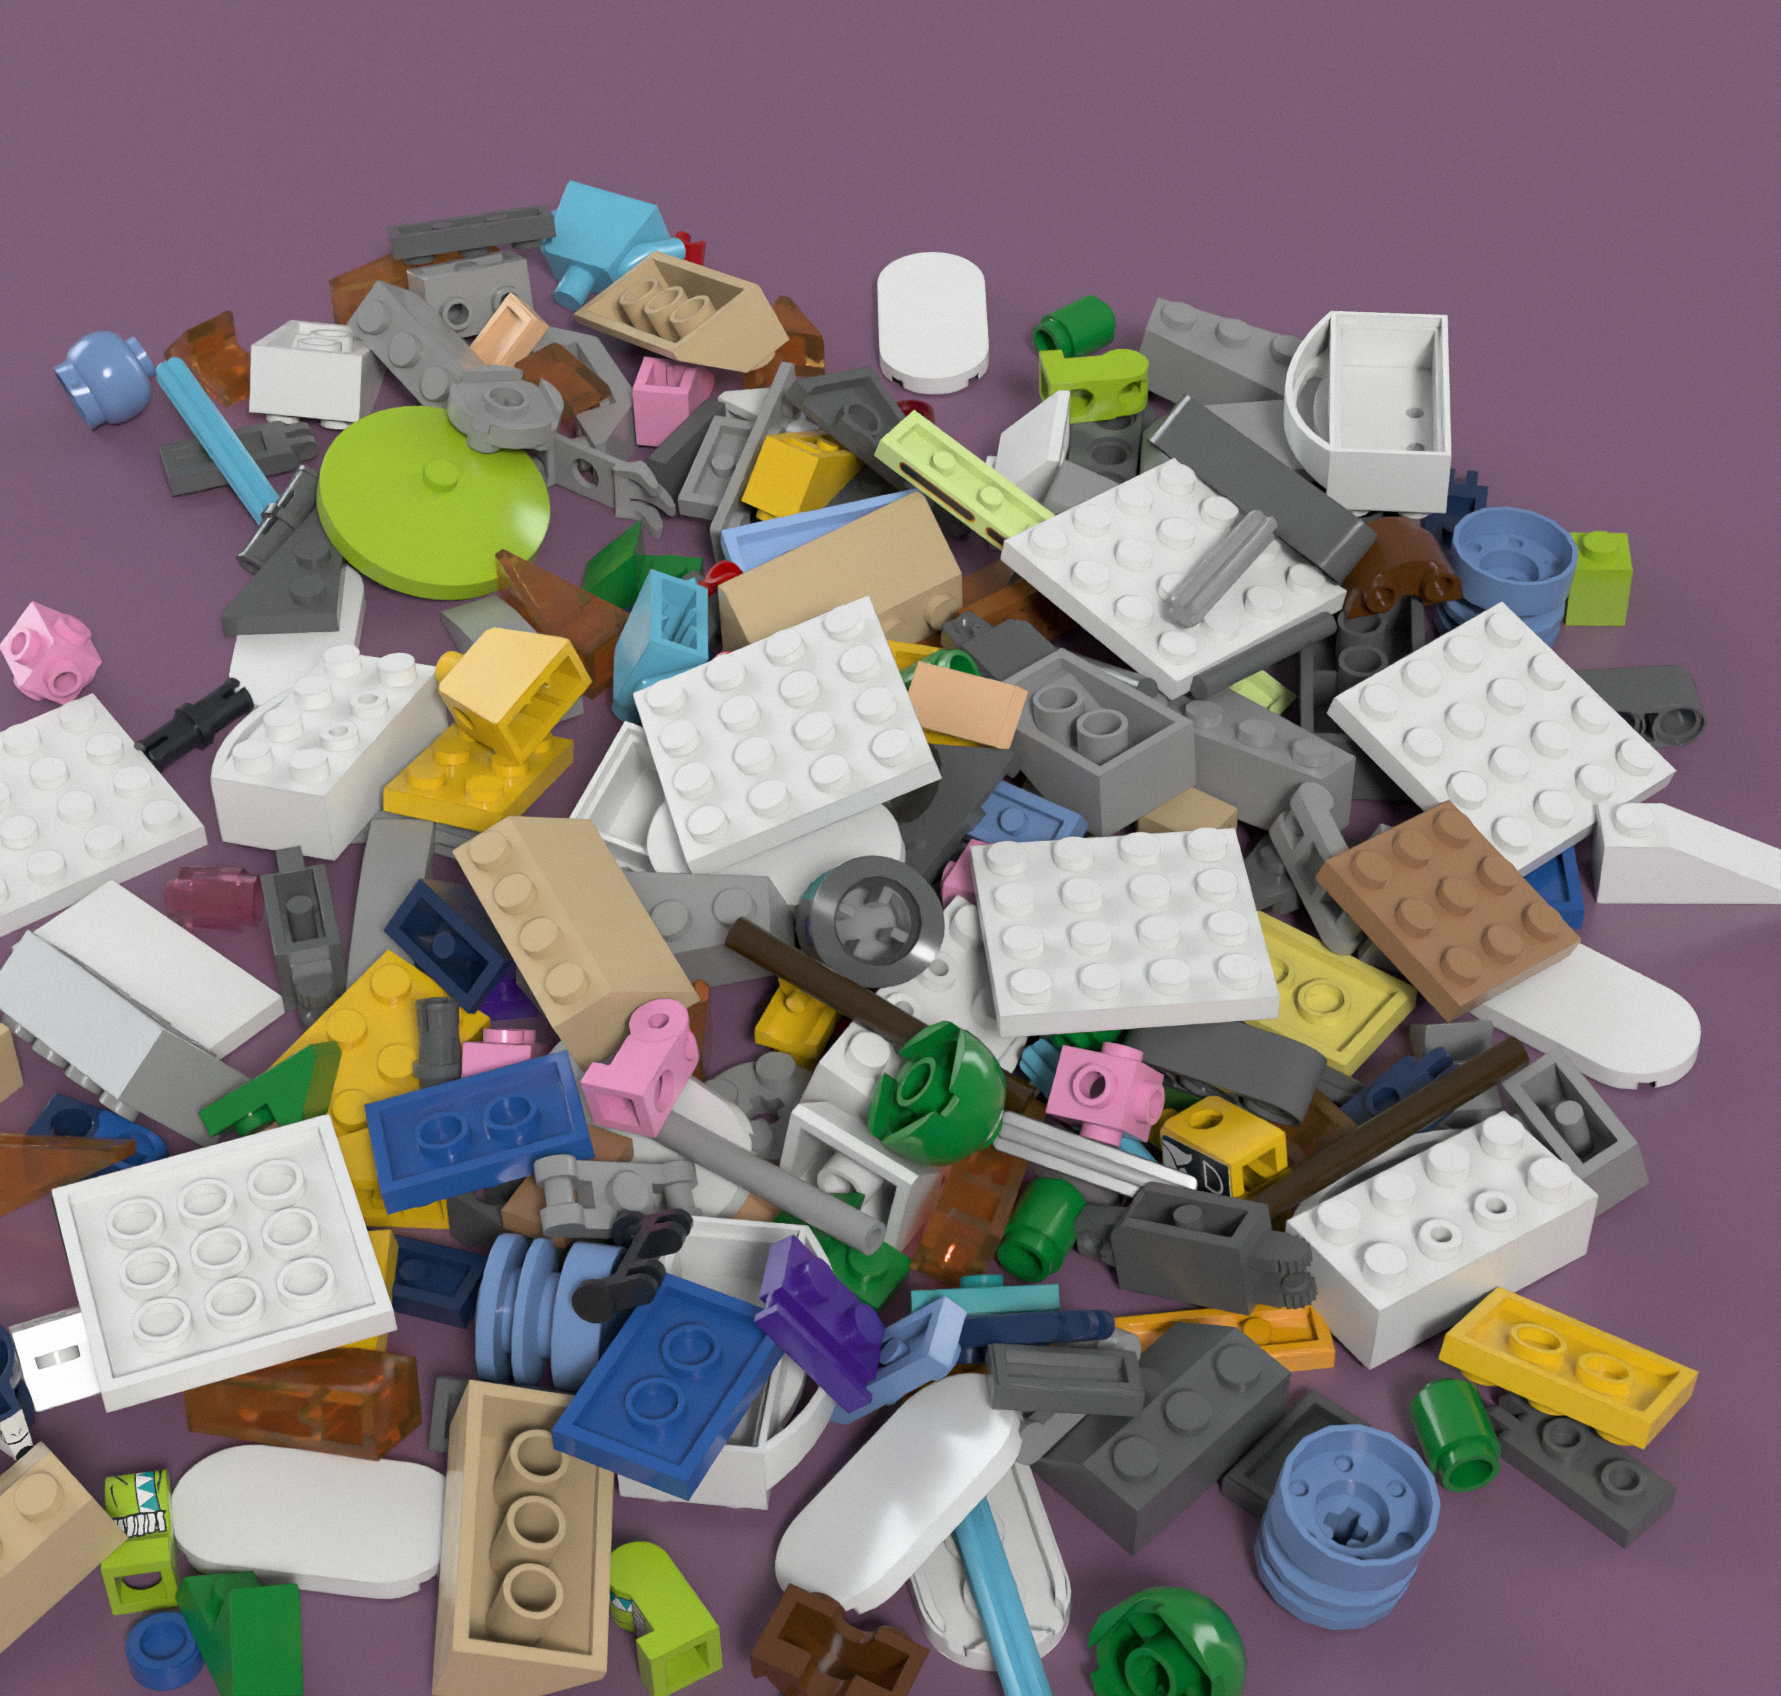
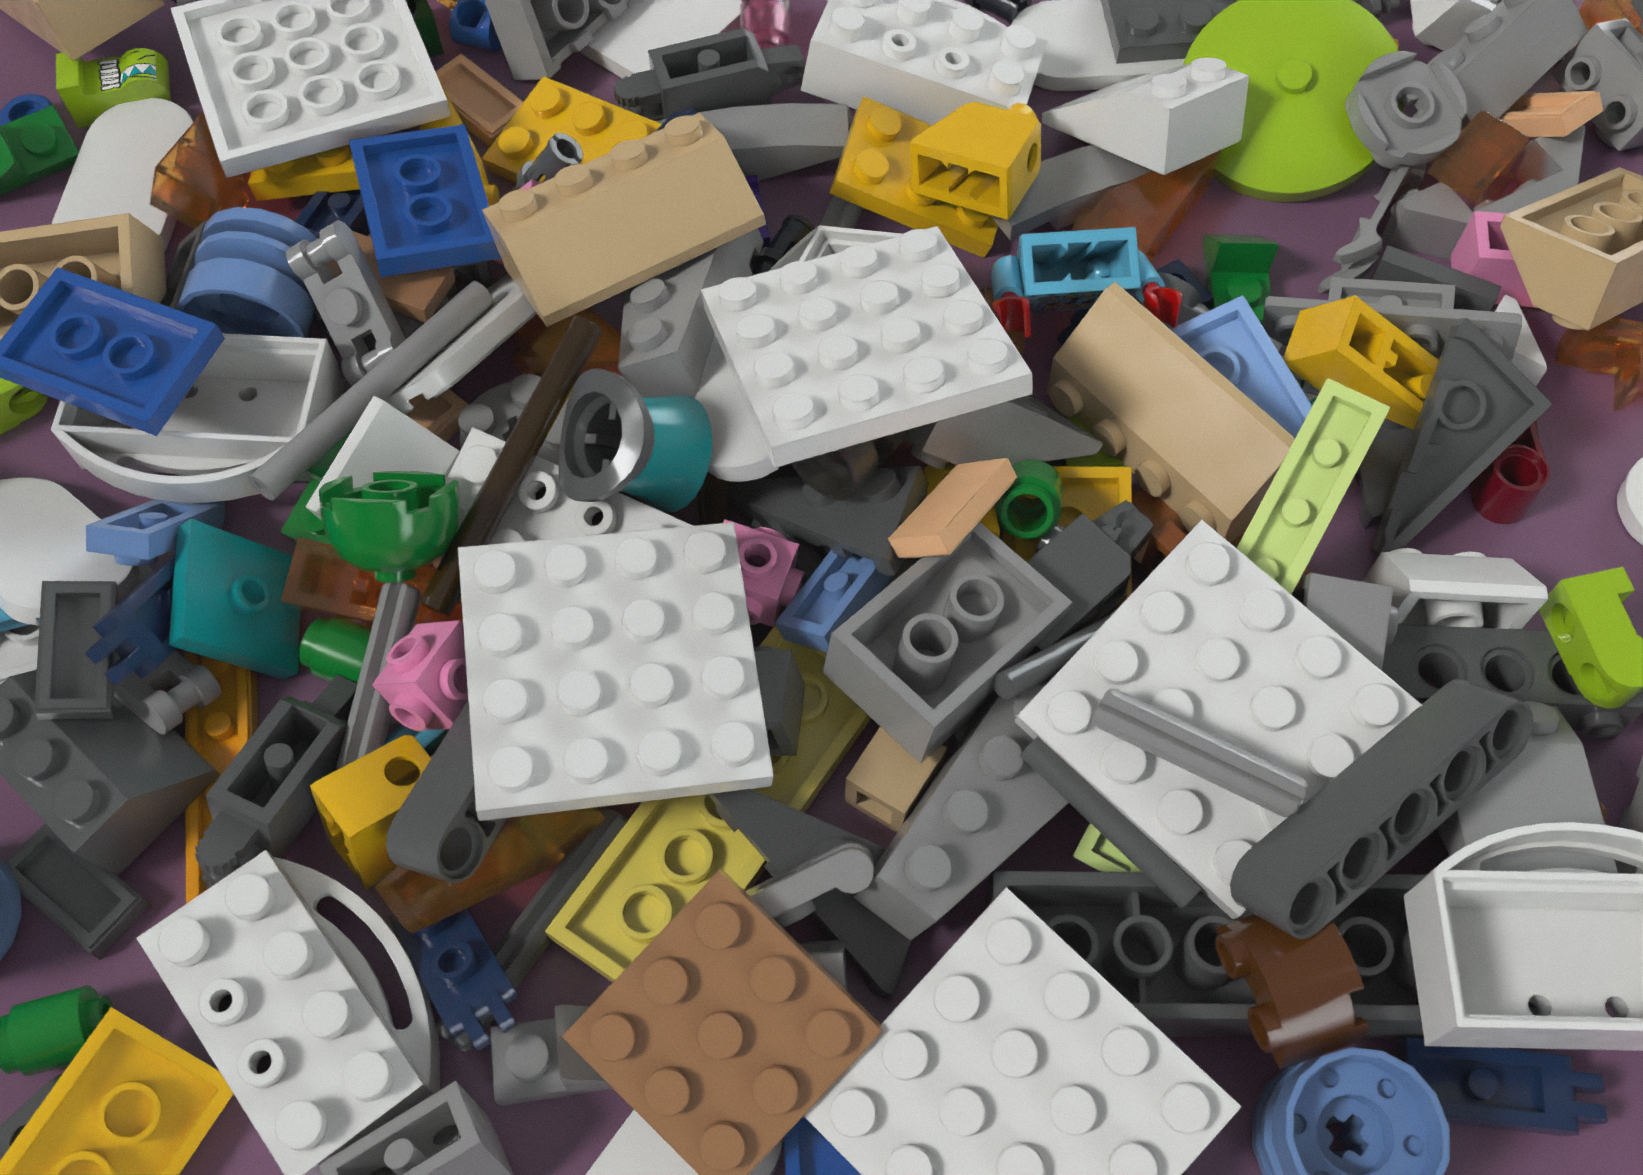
camera: 85 degrees right, 20 degrees up
green slope [198,1041,342,1138] -> none
black piece [572,1208,693,1324] -> none
bright pink leg [580,999,700,1138] -> none
dark purple plate [754,1234,885,1414] -> none
dark brown piece [1238,1036,1529,1220] -> none
none -> white slope [1042,58,1249,175]

